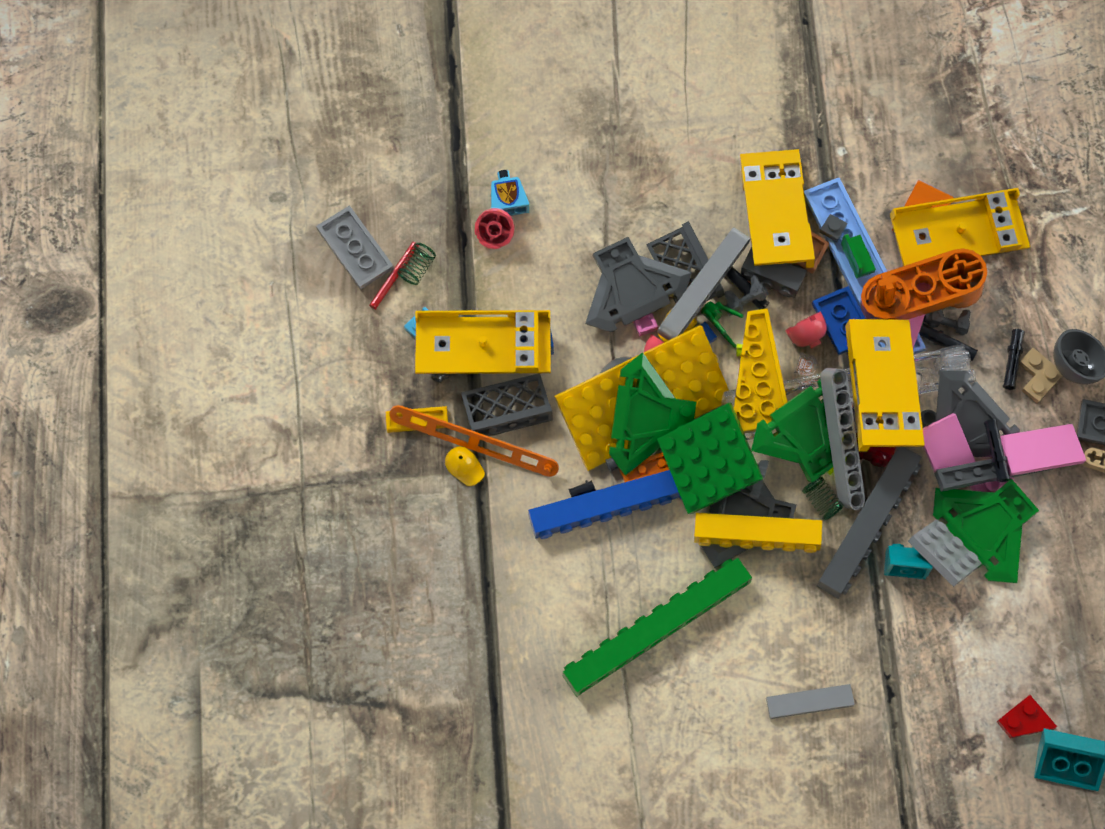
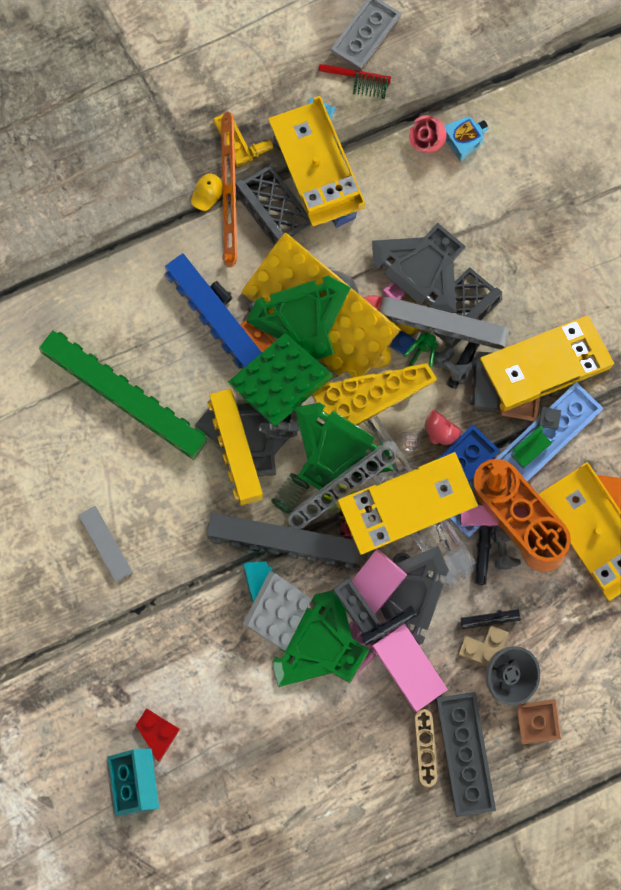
camera: 65 degrees right, 5 degrees up
none -> yellow pin [249,138,274,158]

